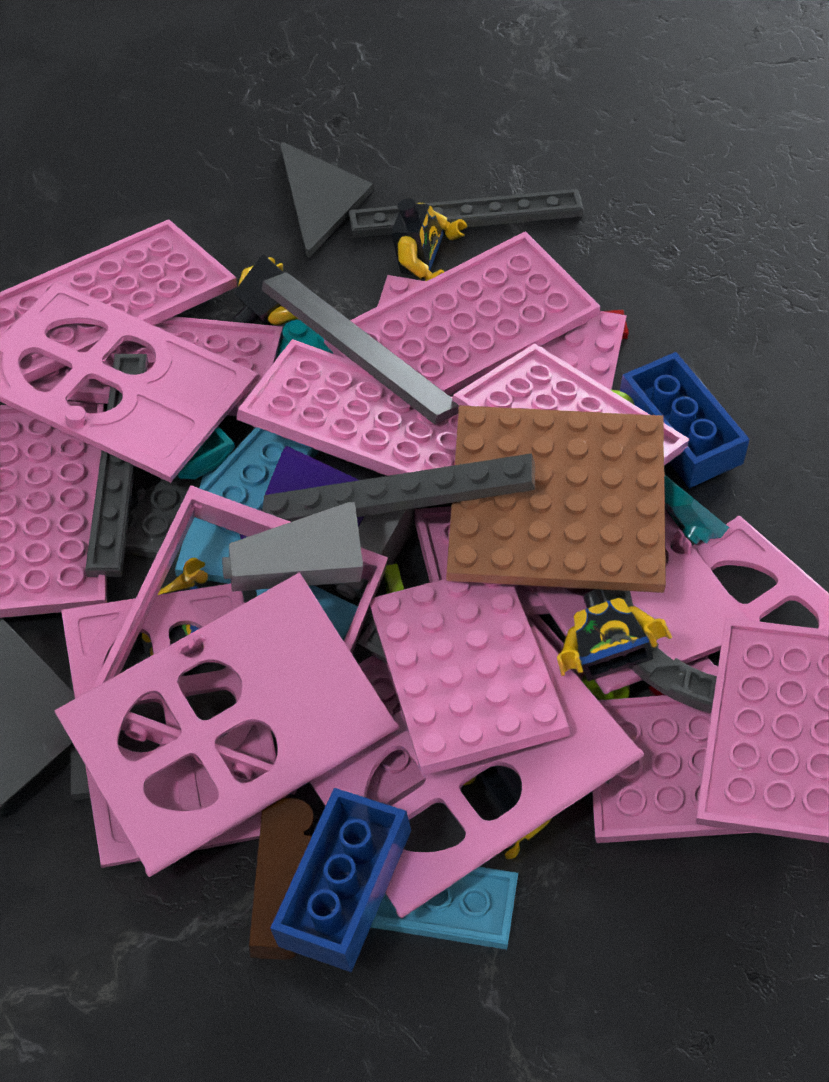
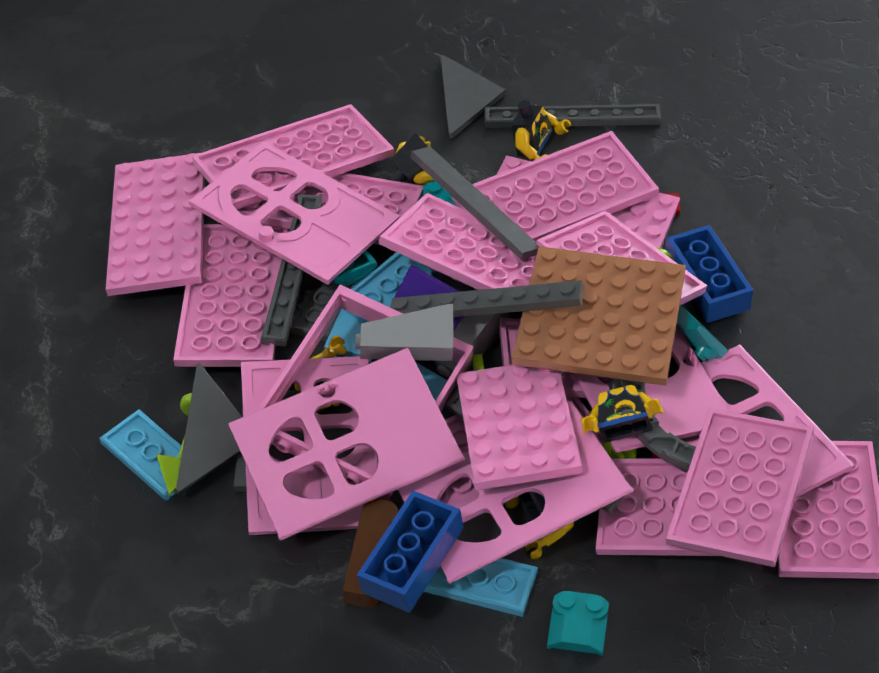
camera: 10 degrees right, 5 degrees down
none -> teal slope [547,591,609,656]

